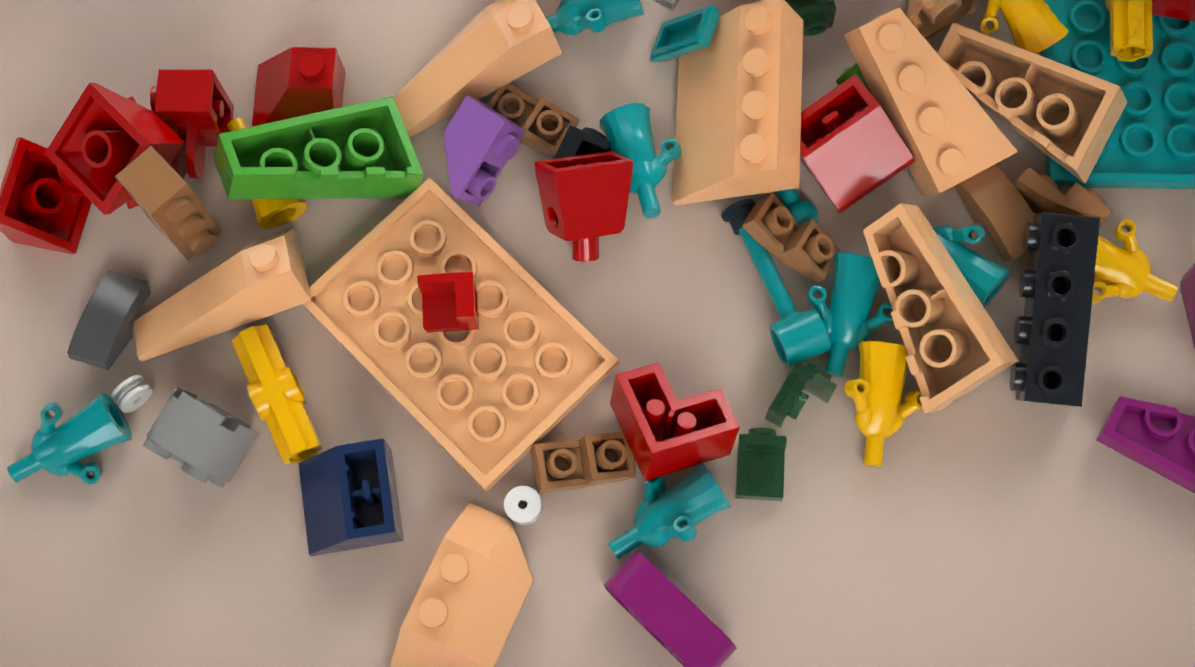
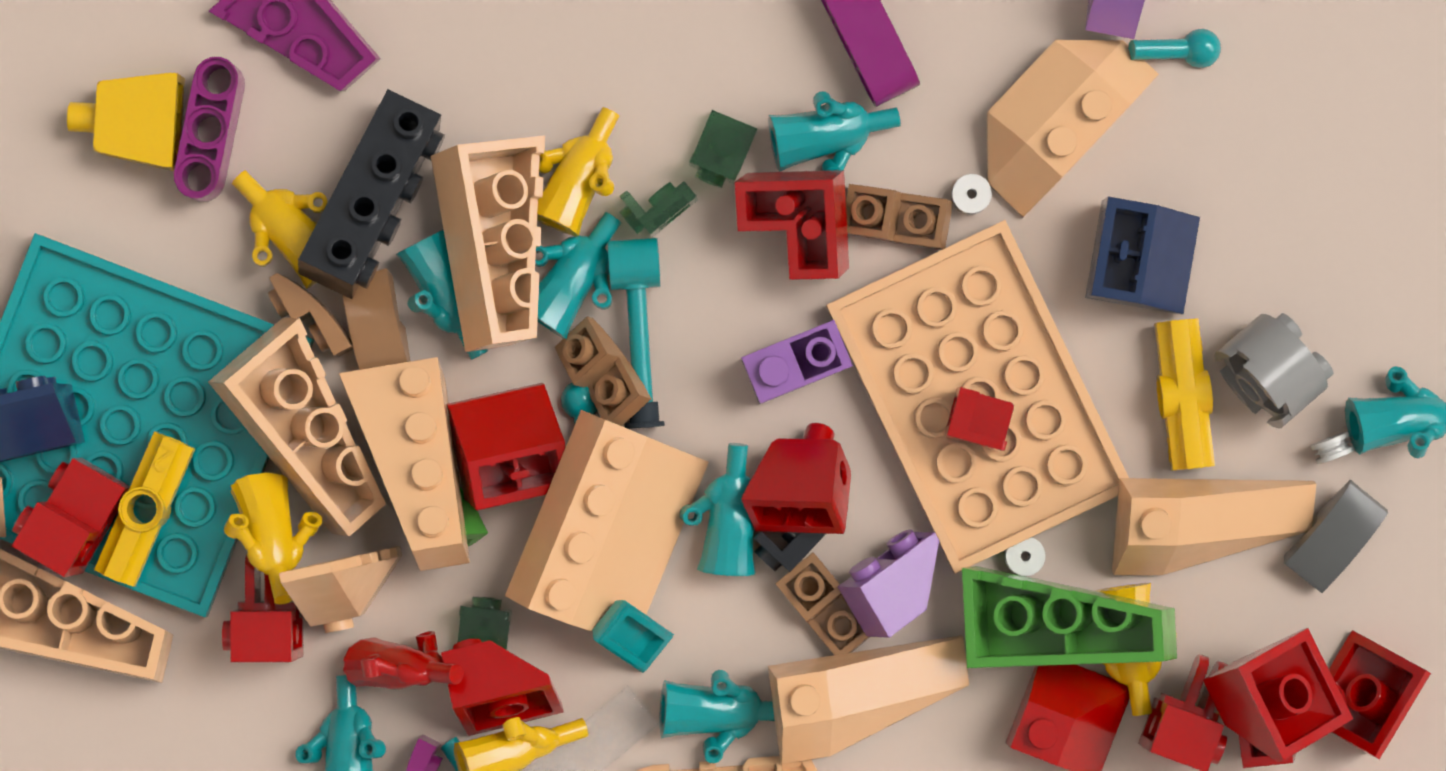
camera: 170 degrees left, 15 degrees up
medium nougat arch [115,146,222,261] -> none
none -> medium lavender slope [741,320,853,405]
none -> white piece [1004,537,1045,576]

